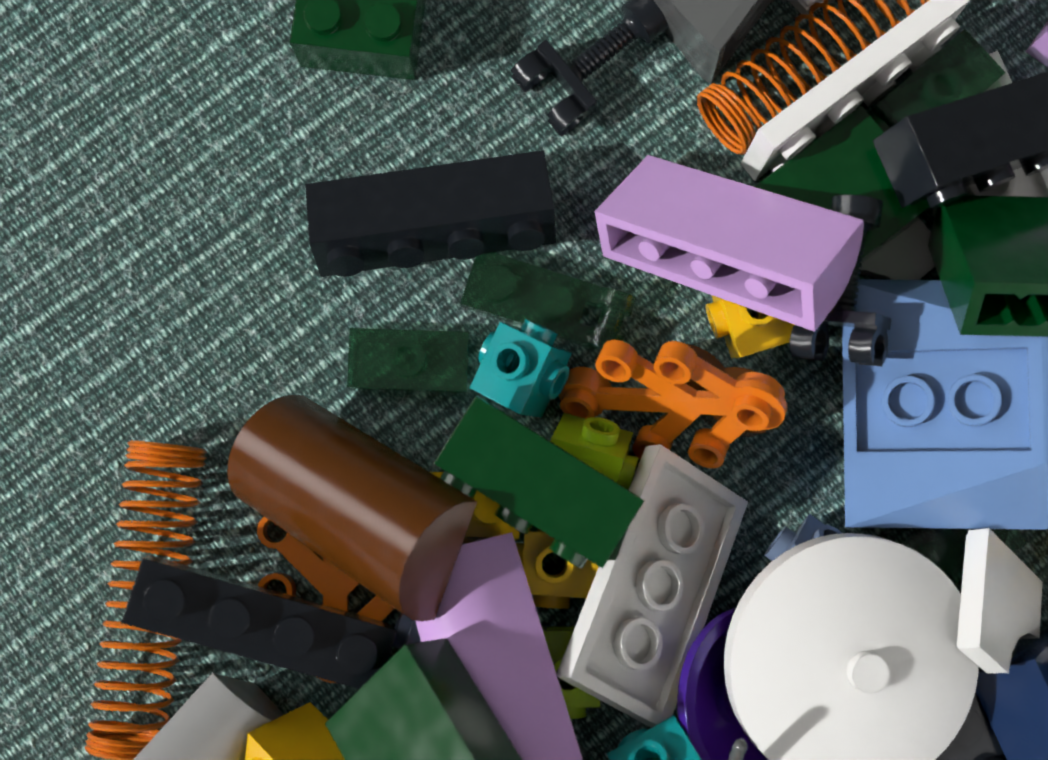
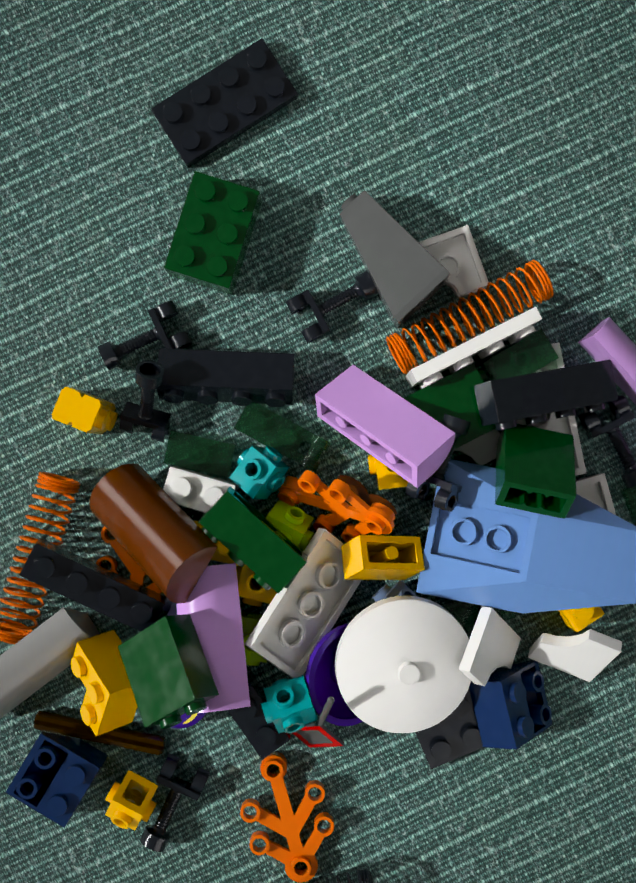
camera: 10 degrees right, 5 degrees up
none -> yellow brick [51,386,118,434]
none -> black bar [98,301,193,370]
none -> black bar [119,360,171,443]
none -> white brick [163,466,238,512]
none -> yellow brick [341,535,425,580]

